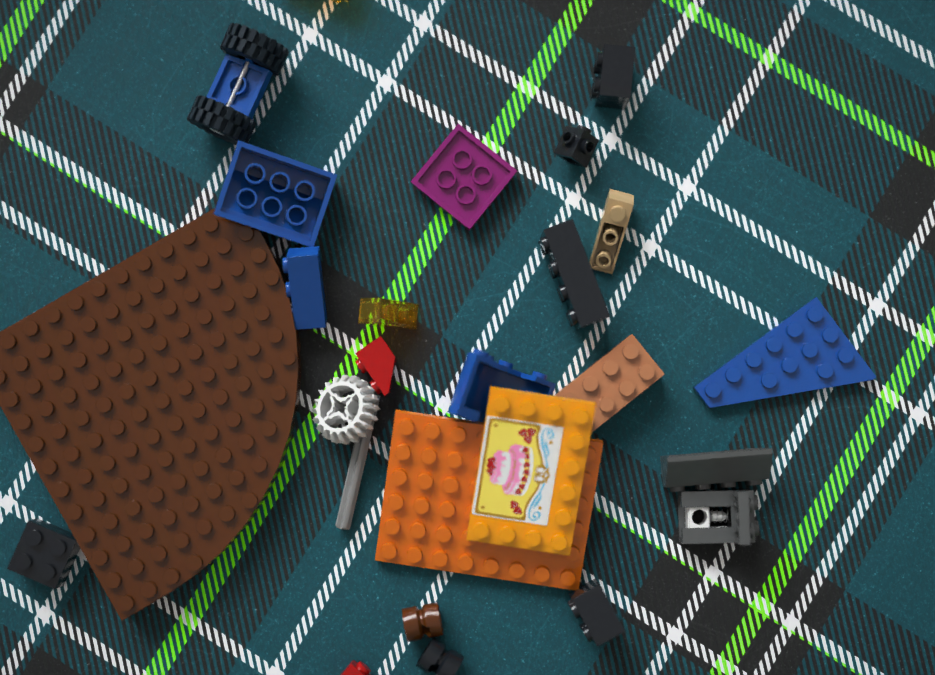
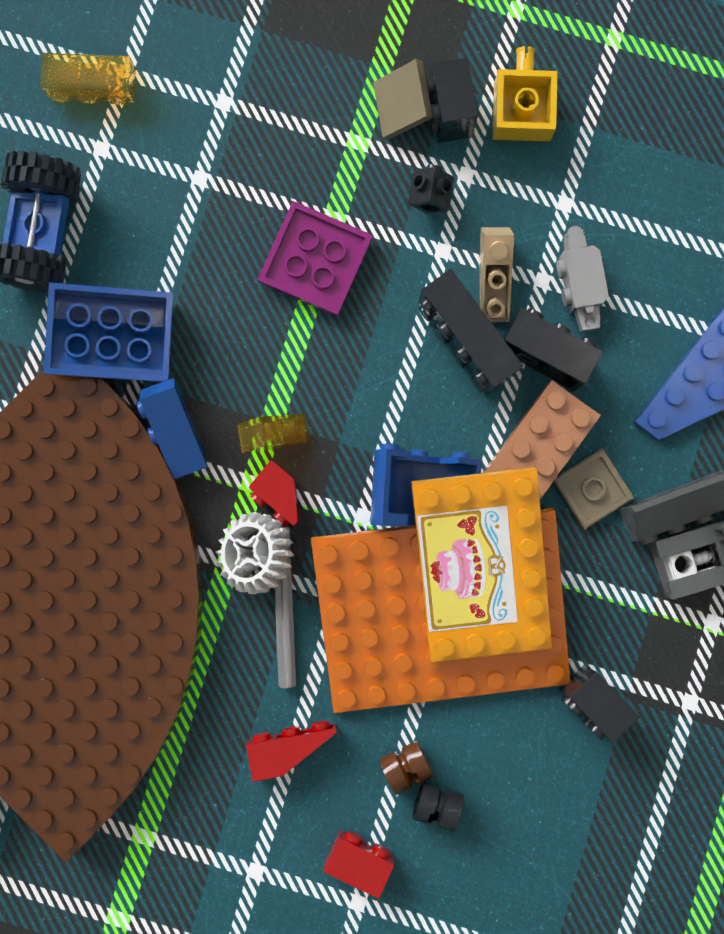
camera: 15 degrees left, 0 degrees up
none -> red slope [246,720,337,782]
none -> dark tan tile [373,59,433,139]
none -> yellow brick [493,46,557,142]
none -> black brick [504,308,603,391]
none -> dark tan tile [553,448,634,530]
none -> light grey hinge [556,225,609,332]

